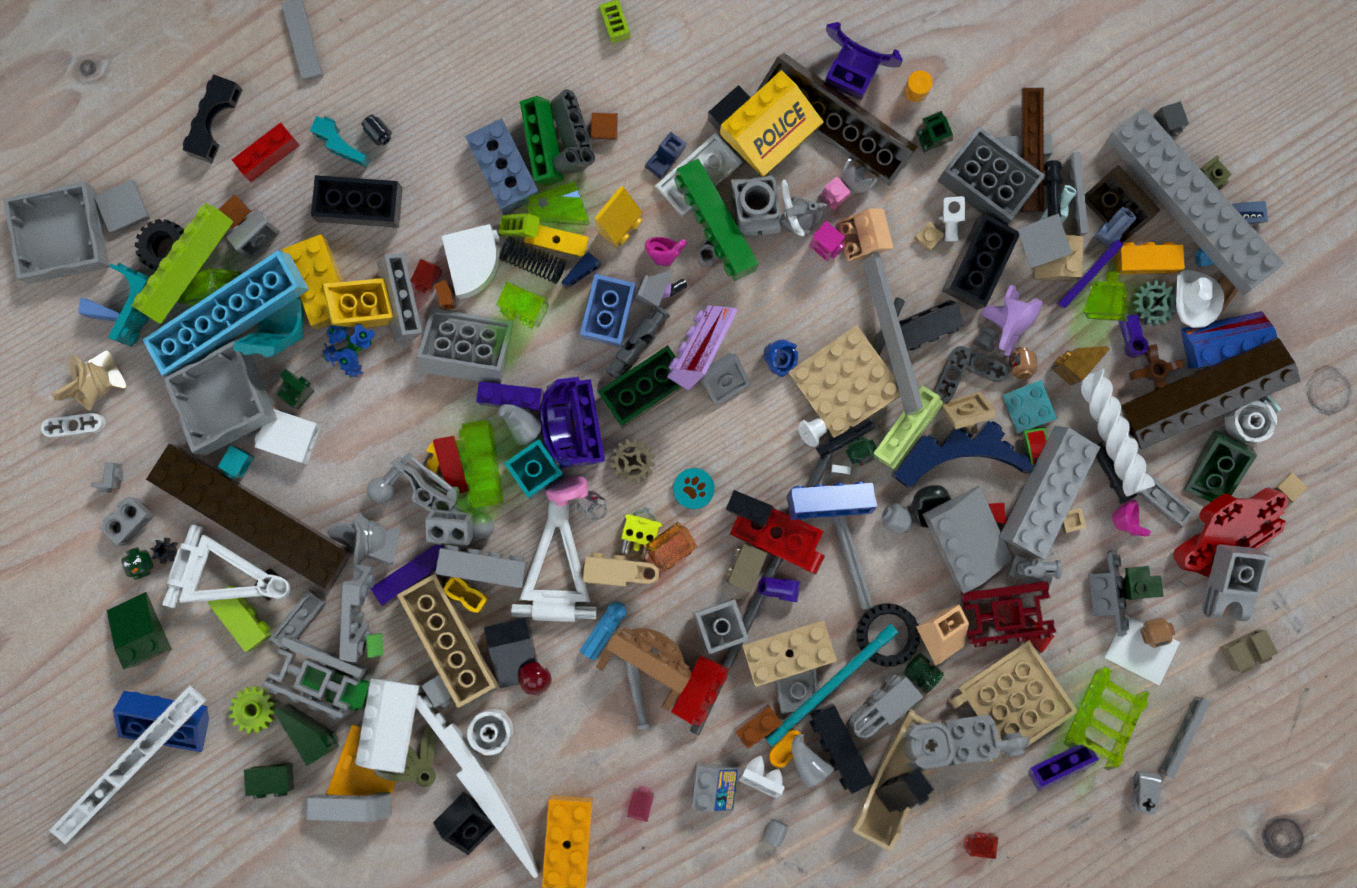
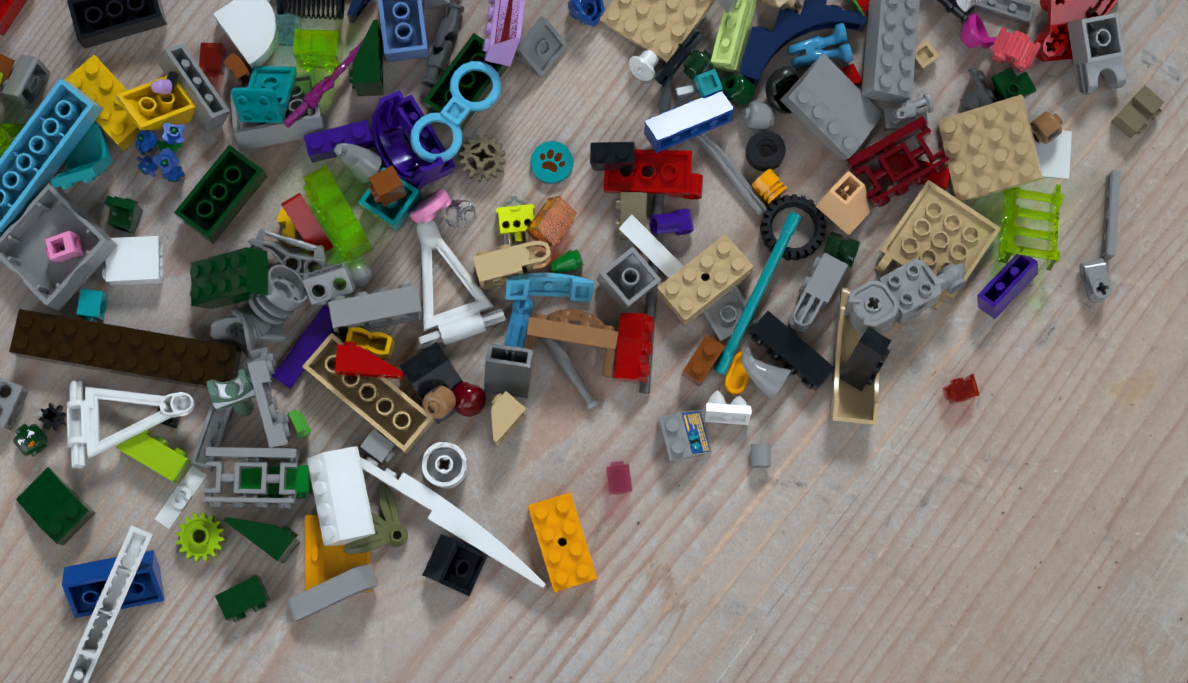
camera: 25 degrees left, 5 degrees down
none -> bright pink brick [45,231,84,263]
none -> lavender arm [151,71,179,94]
none -> white piece [155,465,207,529]
none -> dark green brick [174,145,267,244]
none -> dark green brick [190,247,268,309]
none -> sand green connector [206,368,256,417]
none -> teal bracket [231,66,297,123]
none -> light grey wheel [248,265,308,325]
none -> clear light blue bracket [275,13,302,46]
none -> magenta sword [283,39,364,128]
none -> red slope [335,342,405,380]
none -> dark green slope [349,19,384,97]
none -> dark orange brick [368,165,407,207]
none -> medium azure bar [410,61,502,163]
none -> medium nougat head [423,386,456,419]
none -> dark grey brick [484,343,533,398]
none -> tan slope [491,391,527,447]
none -> medium azure slope [505,273,594,302]
none -> green cone [550,249,584,273]
none -> white sticker [619,215,684,278]
none -> teal tile [693,69,723,98]
none -> dark green head [723,74,755,106]
none -> black tyre [746,131,786,172]
none -> light orange piece [751,169,788,205]
none -> dark azure piece [787,23,853,68]
none -> tan plate [938,95,1043,202]
none -> coral brick [990,27,1041,73]

